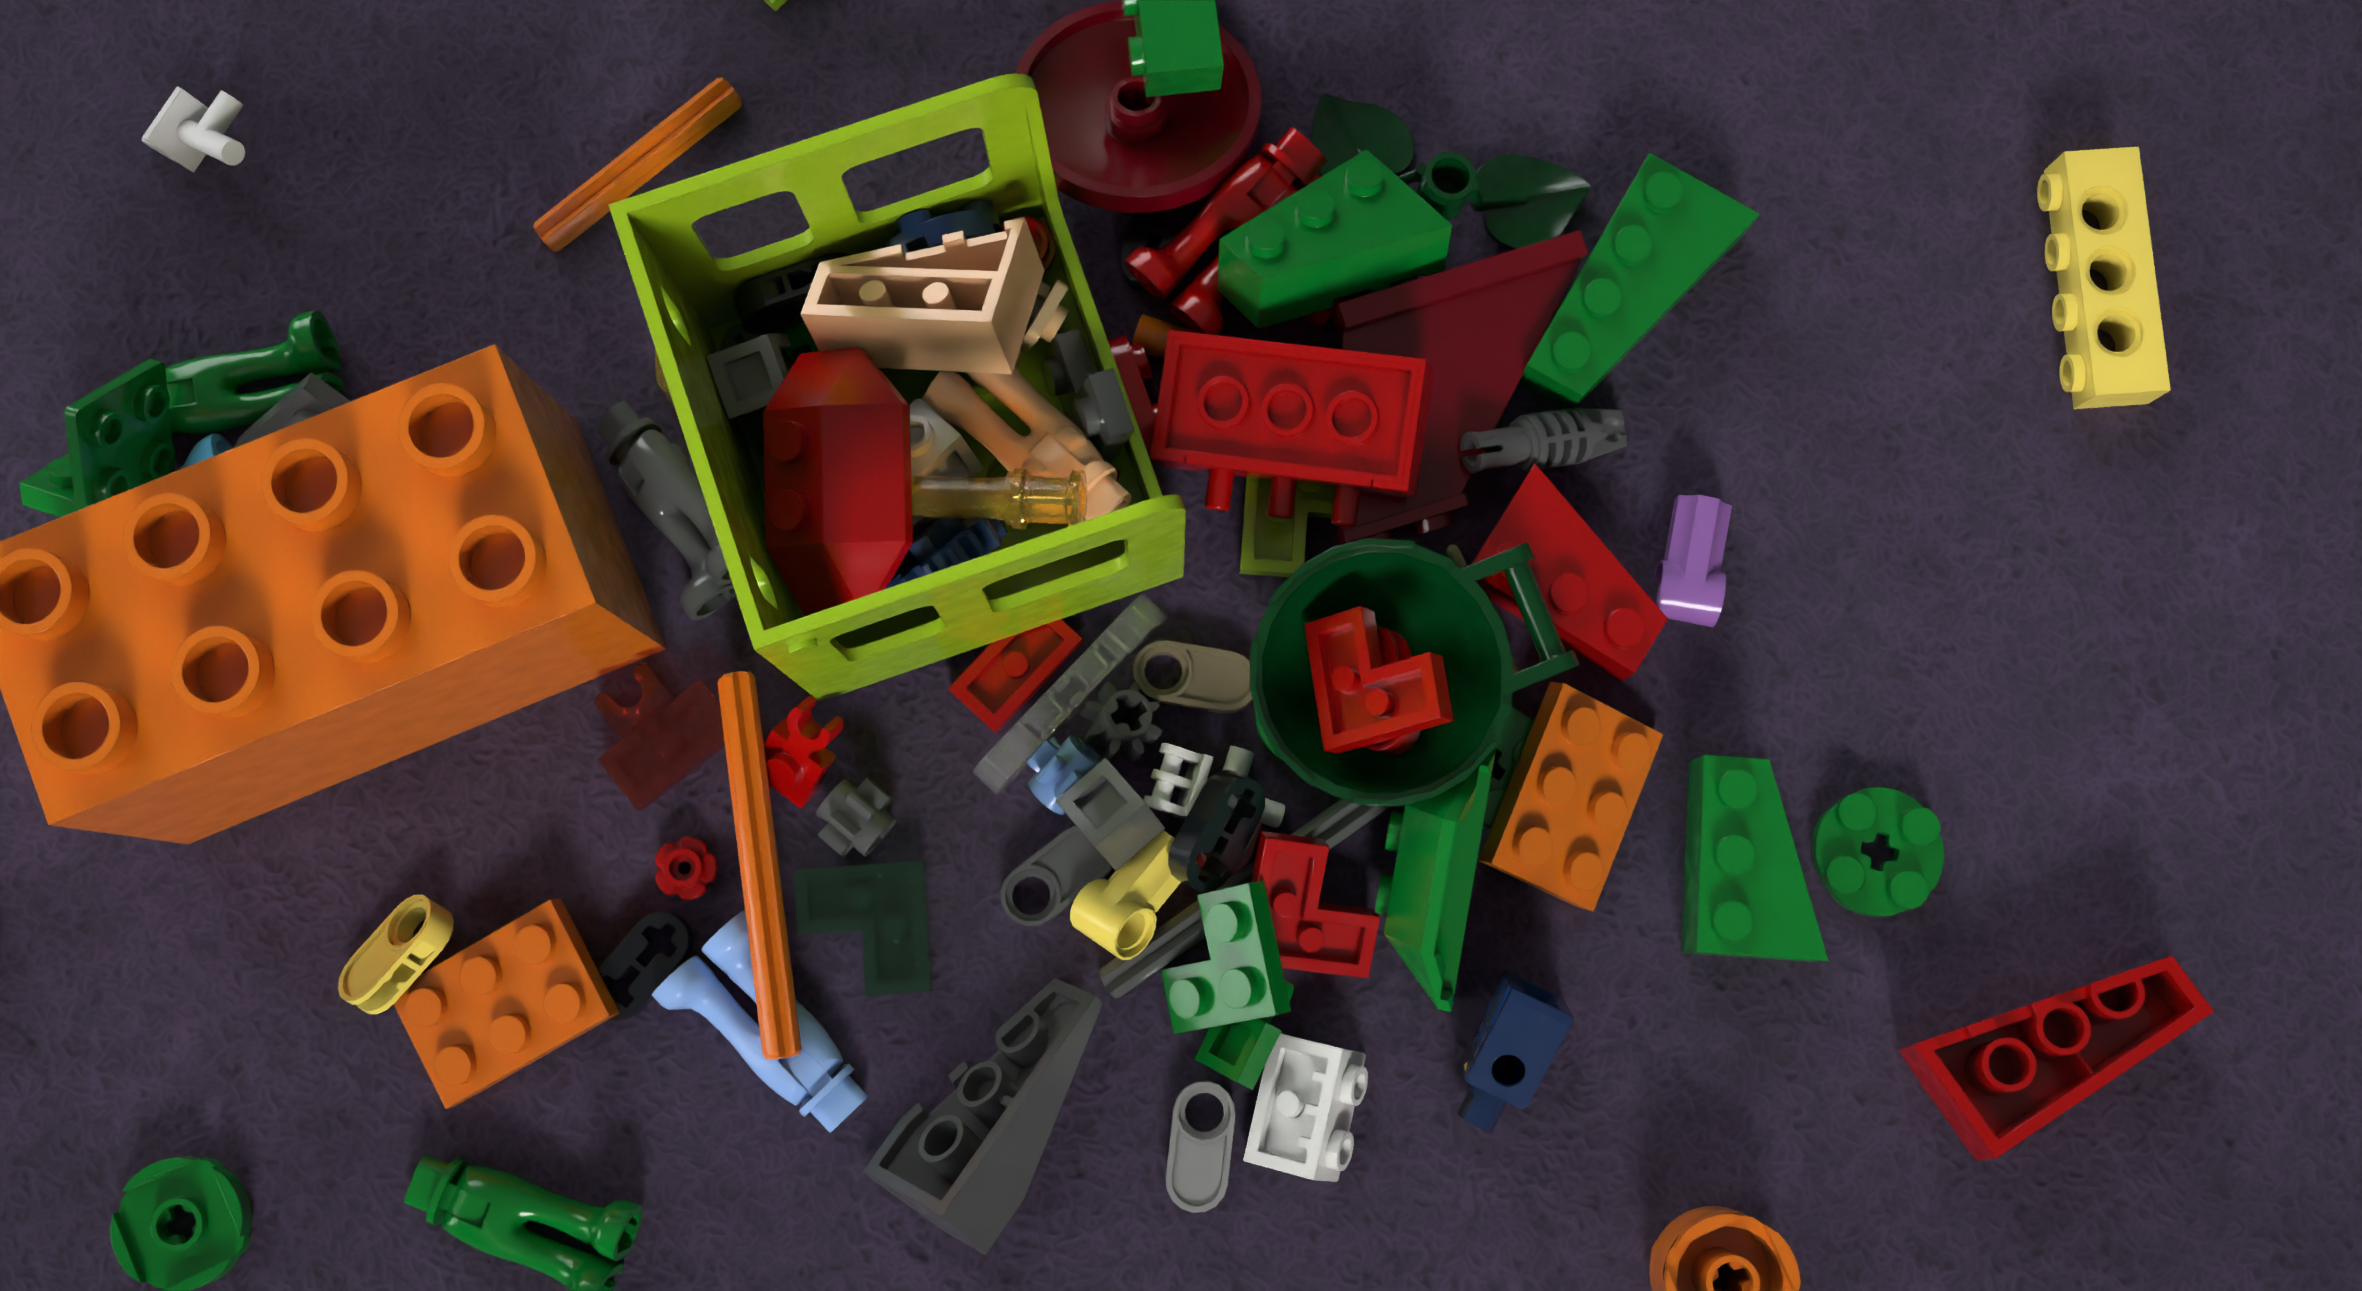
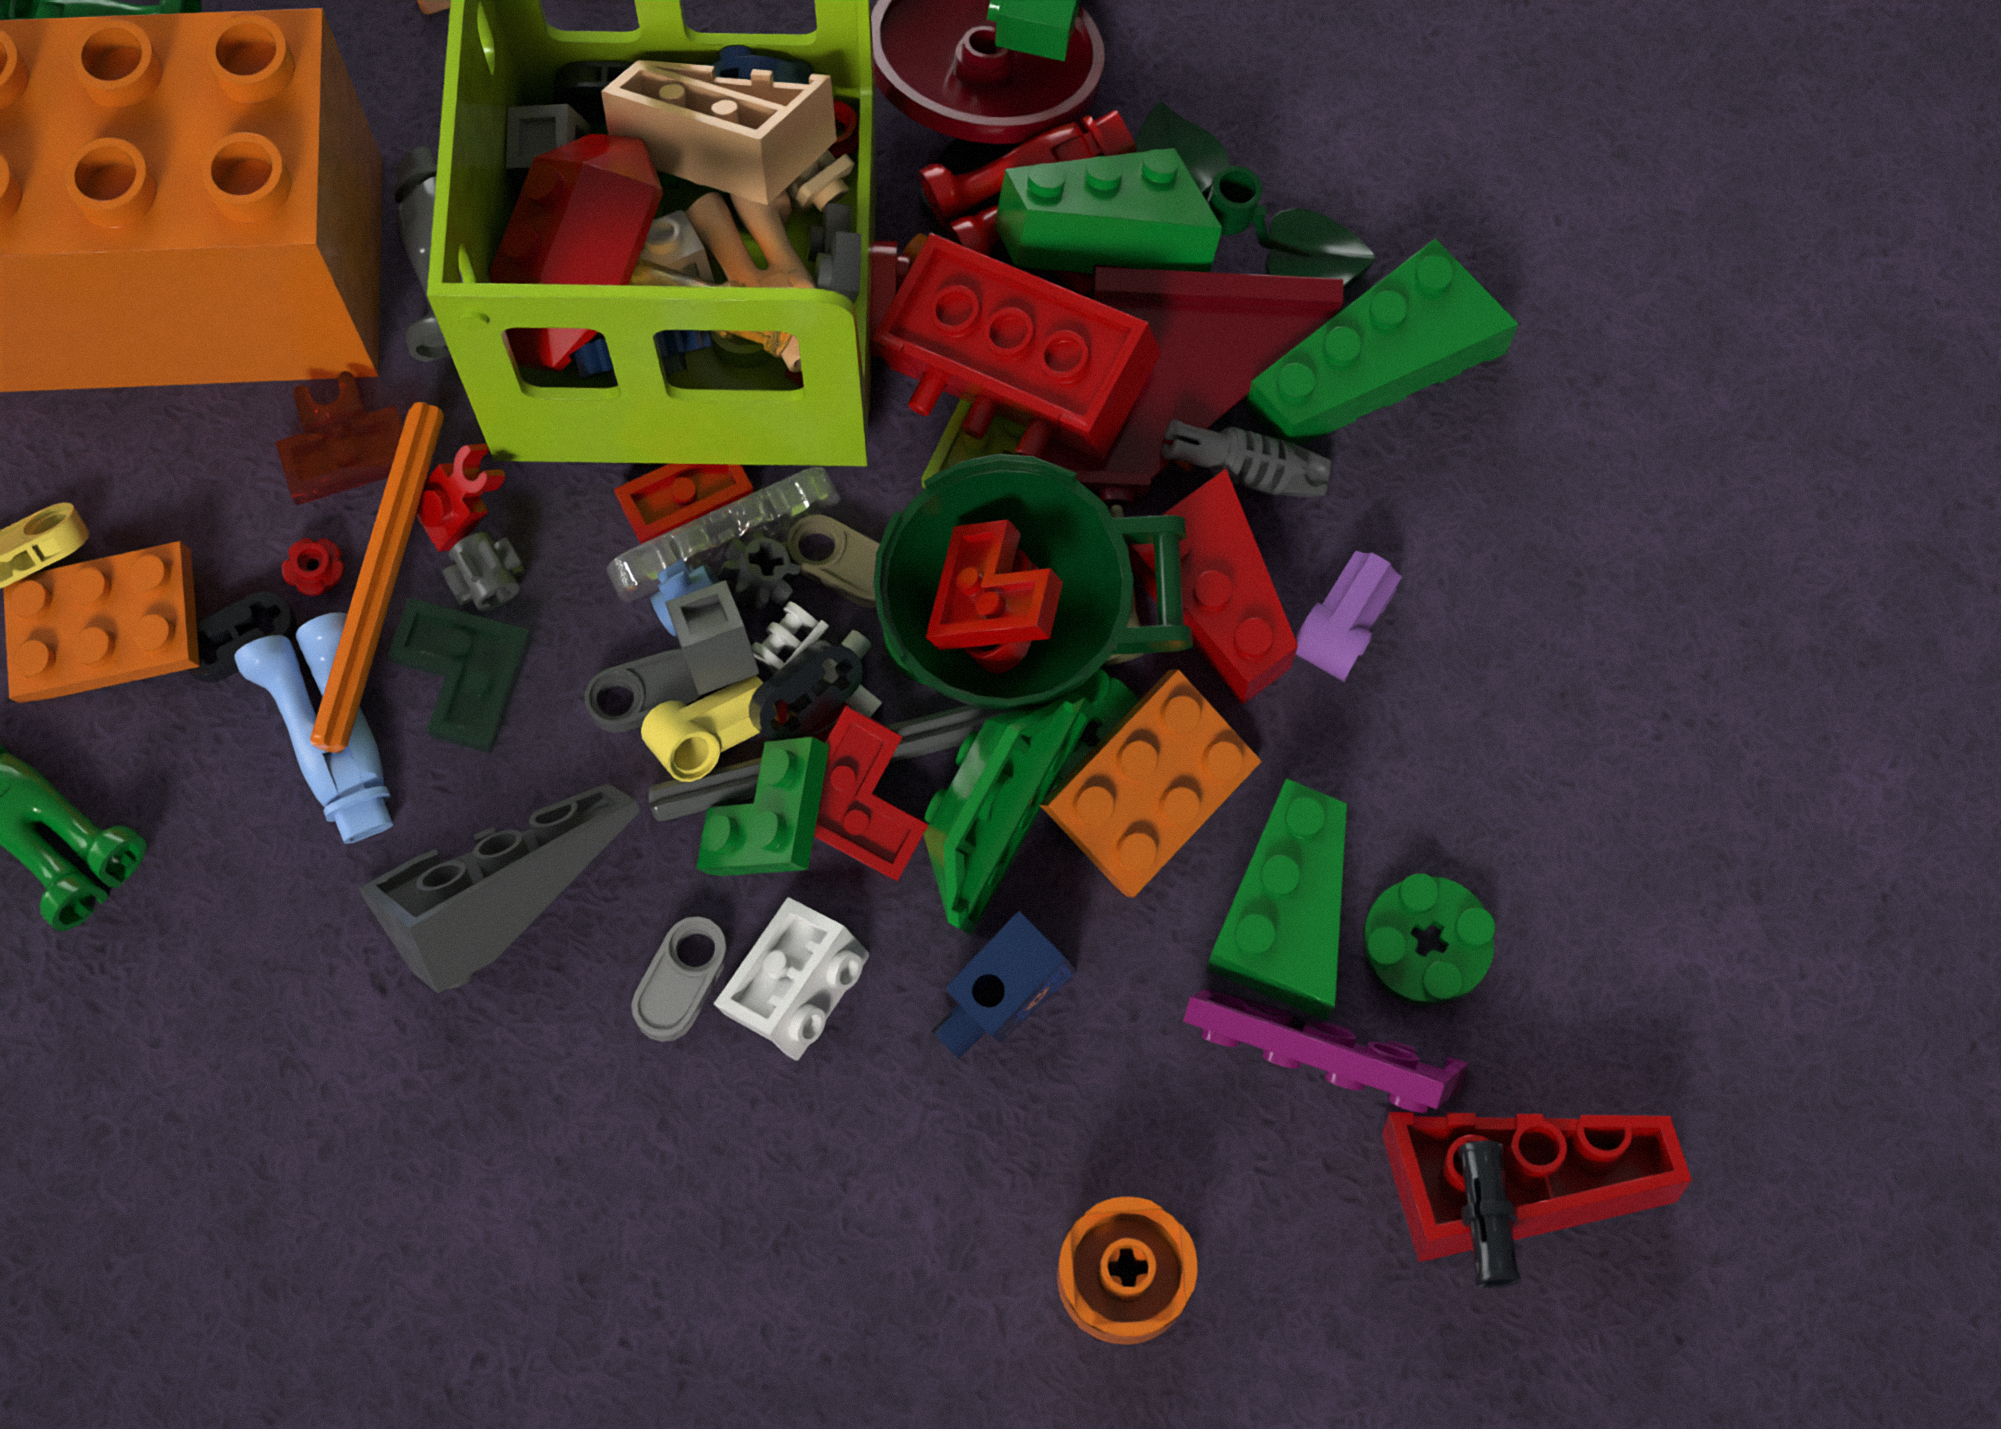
camera: 20 degrees right, 10 degrees down
green plate [1194,980,1294,1090] -> none
light yellow brick [2037,146,2171,409] -> none
none -> magenta wing [1183,988,1470,1113]
none -> black pin [1458,1141,1521,1288]

